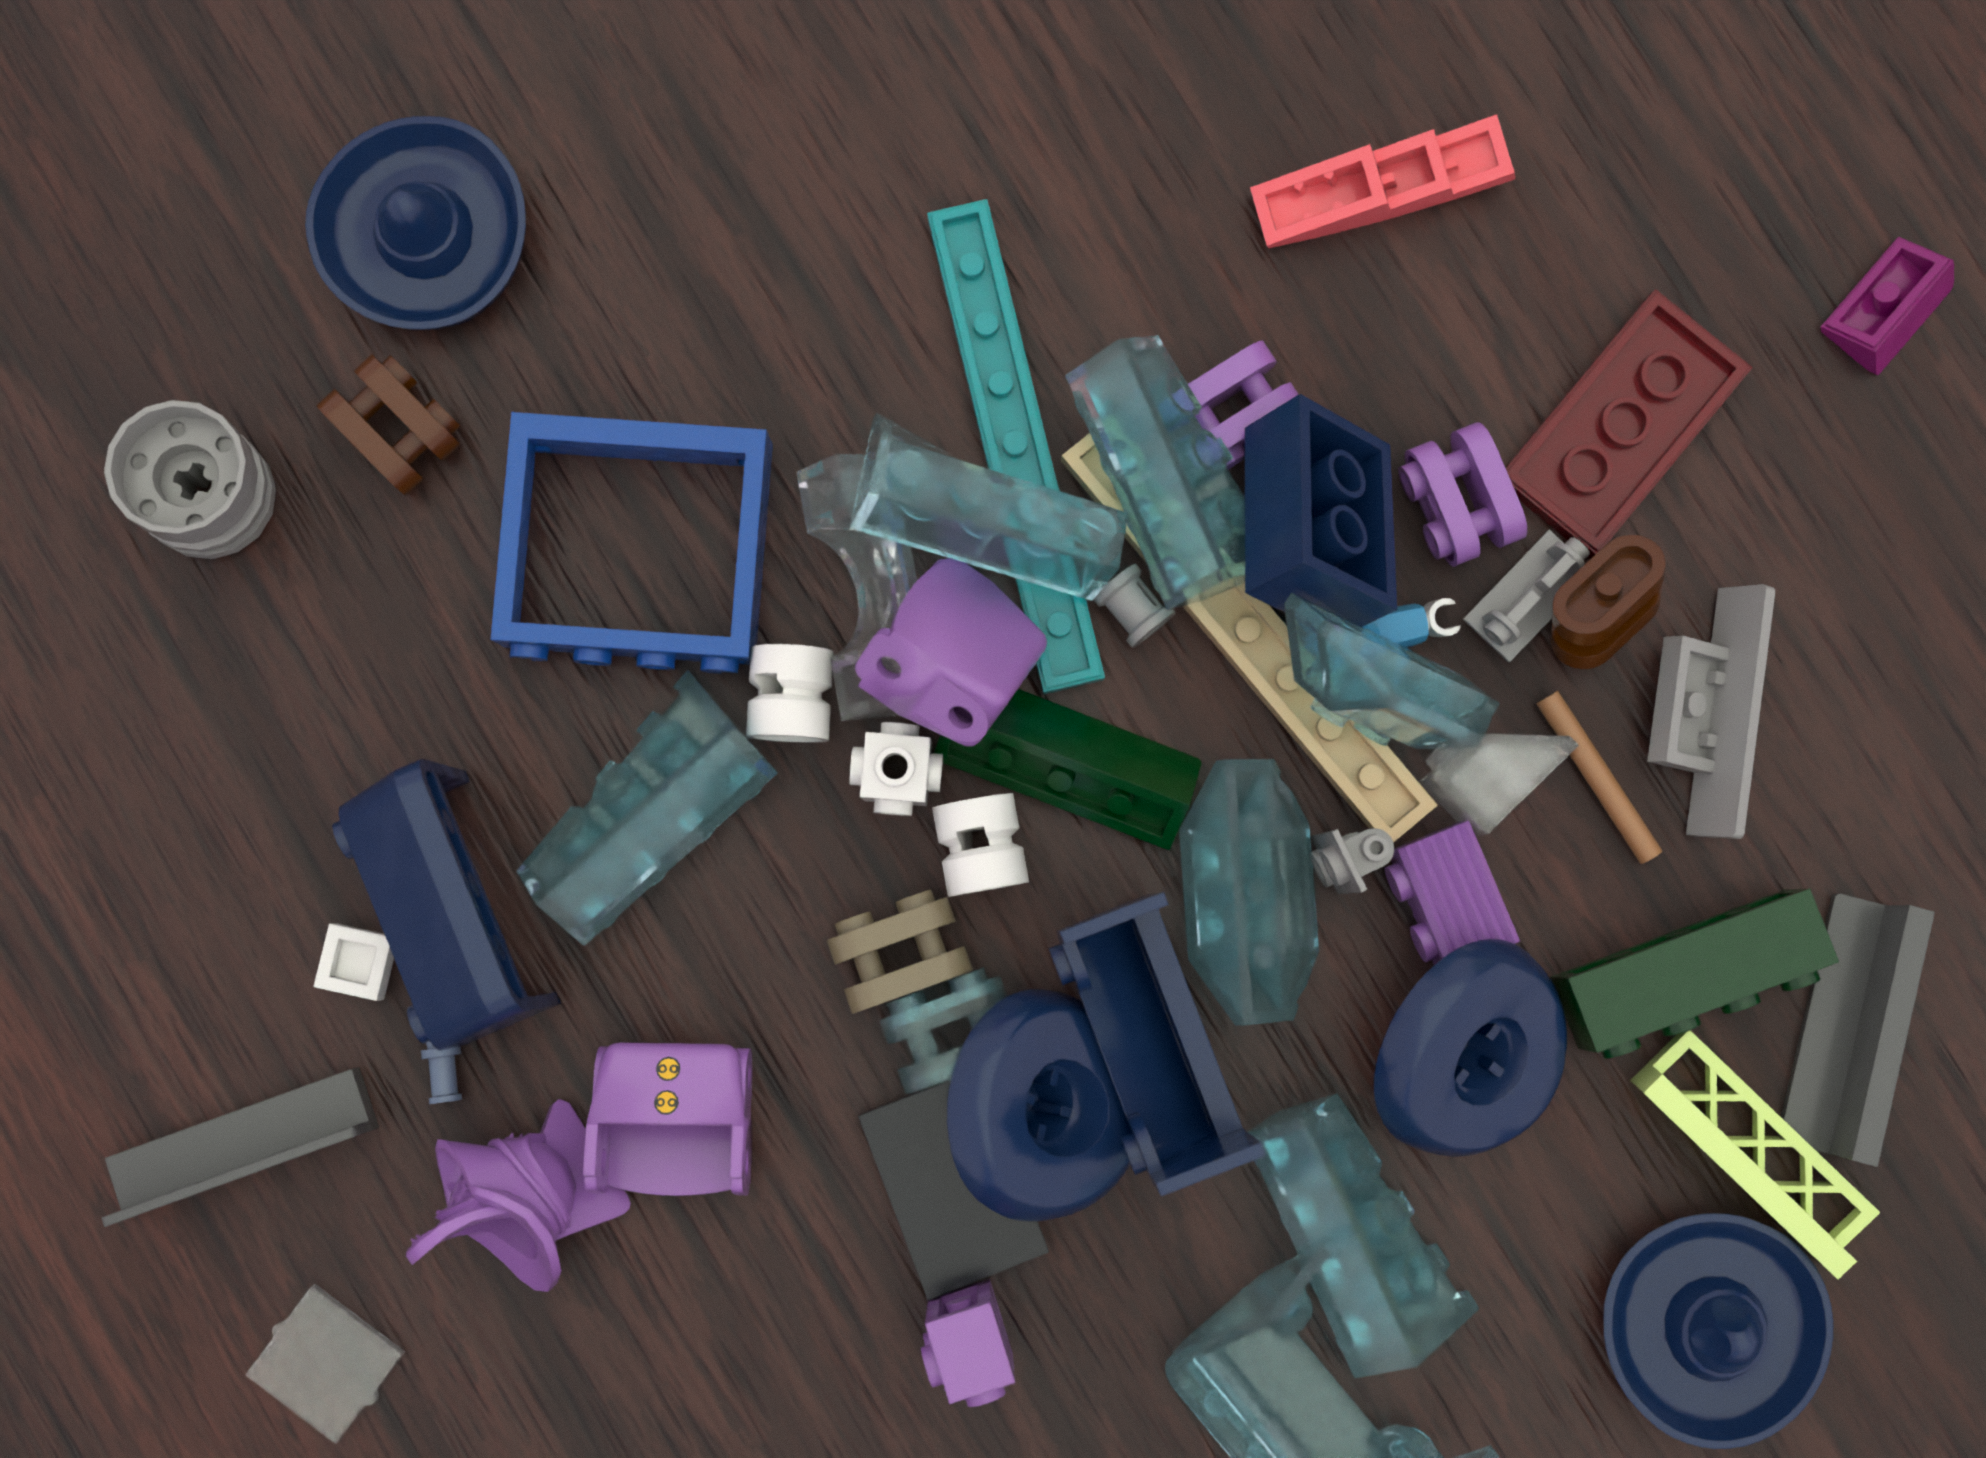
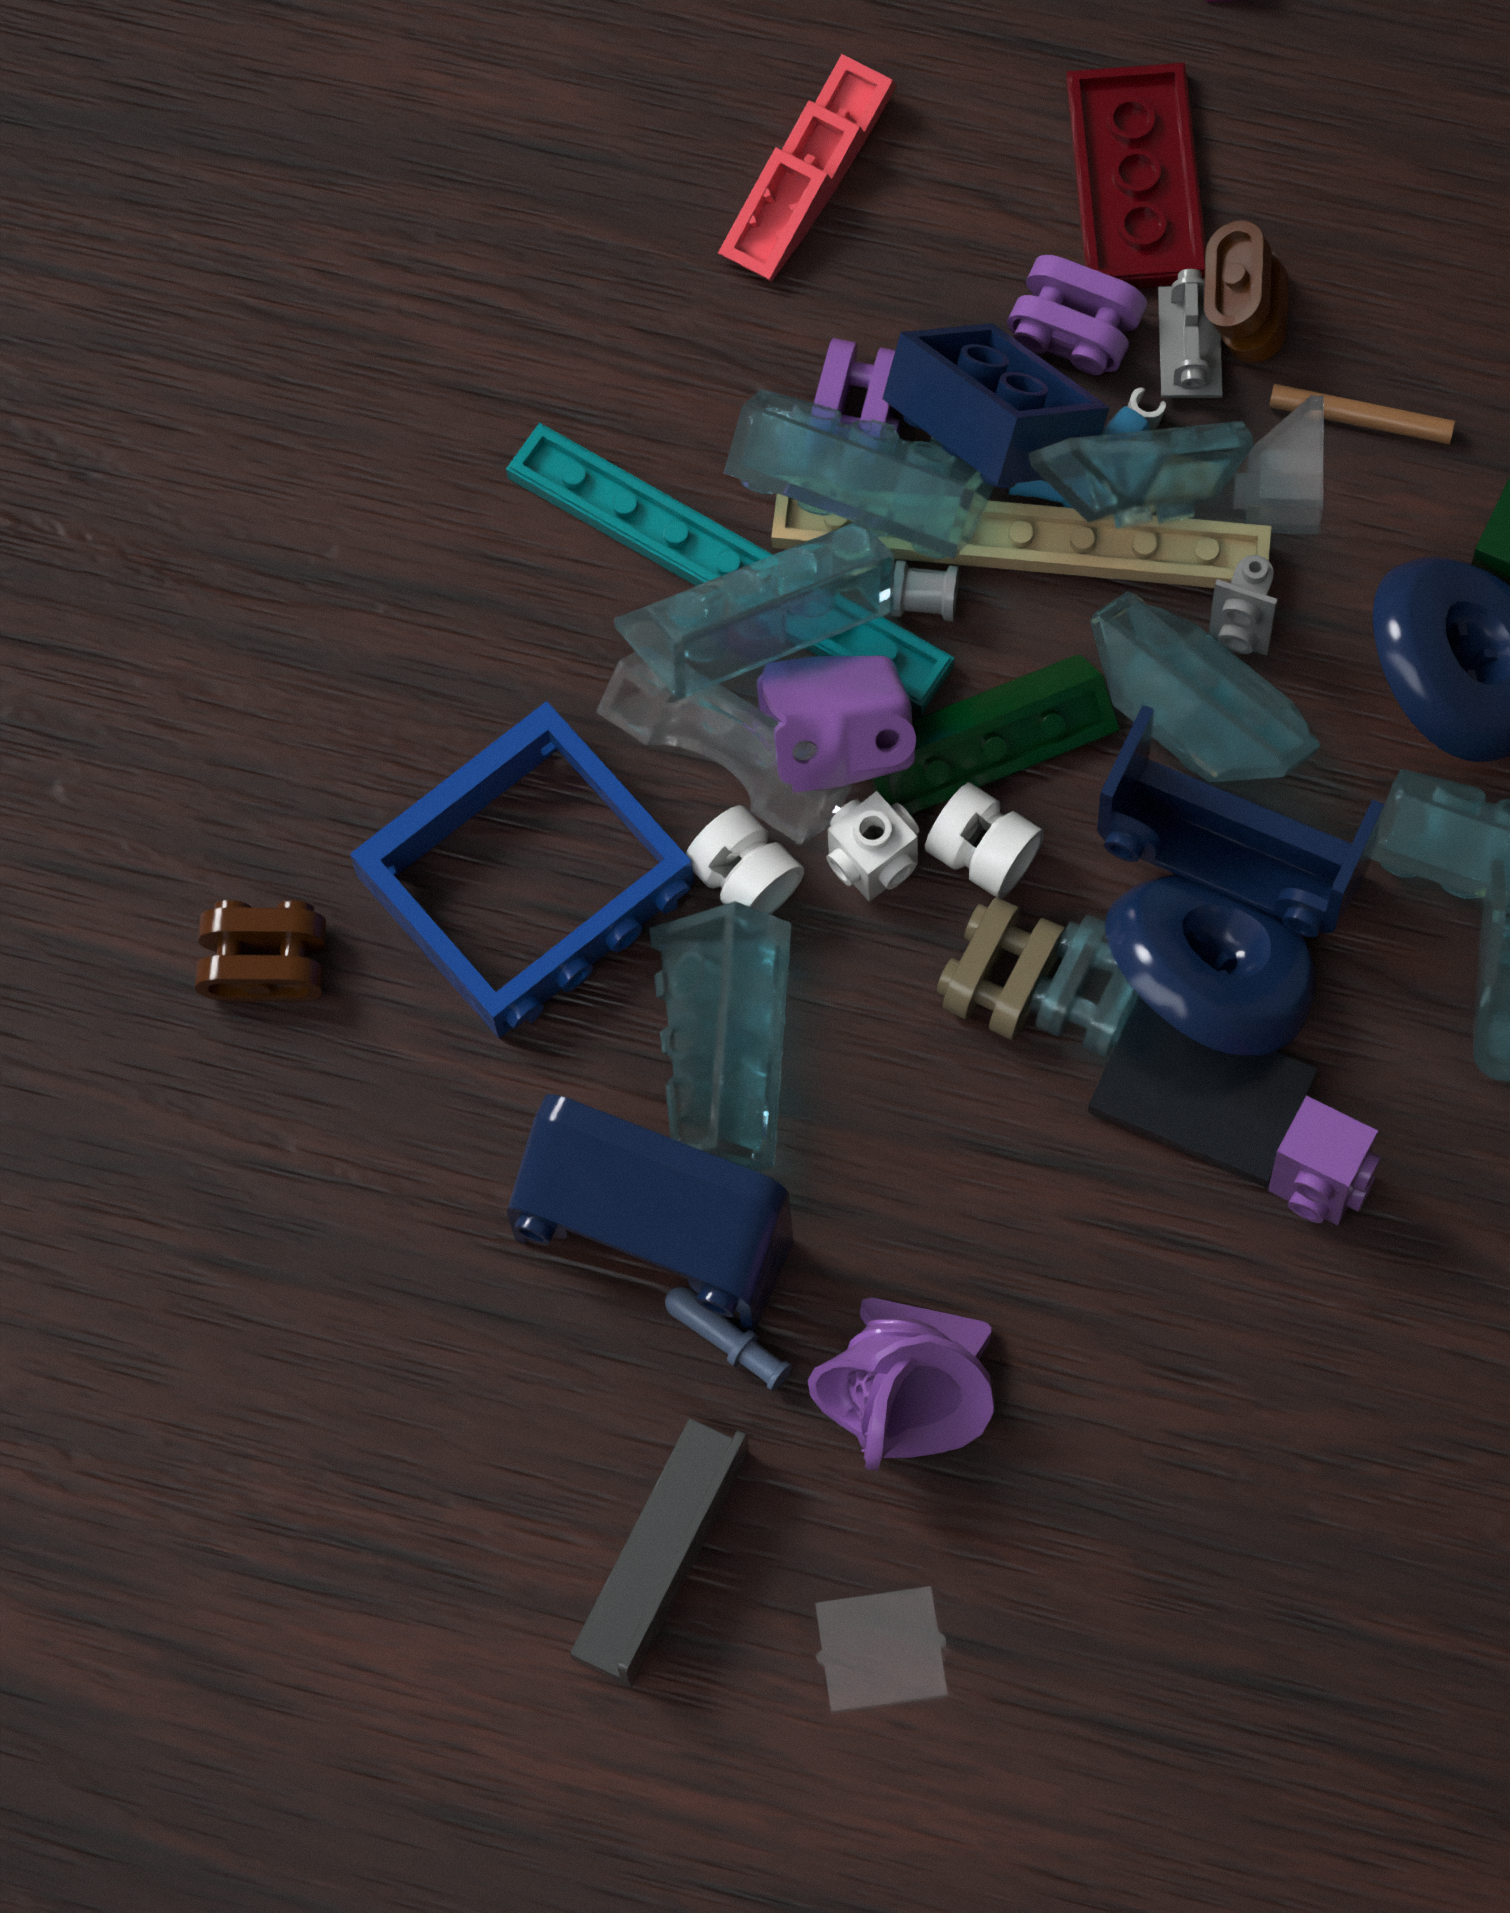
camera: 35 degrees left, 15 degrees down
light grey wheel [104,400,276,559] -> none
dark blue hat [305,116,526,330] -> none
white plate [314,923,394,1001] -> none
medium lavender piece [583,1042,753,1196] -> none
medium lavender brick [1385,820,1520,965] -> none
light grey bracket [1647,584,1775,839] -> none

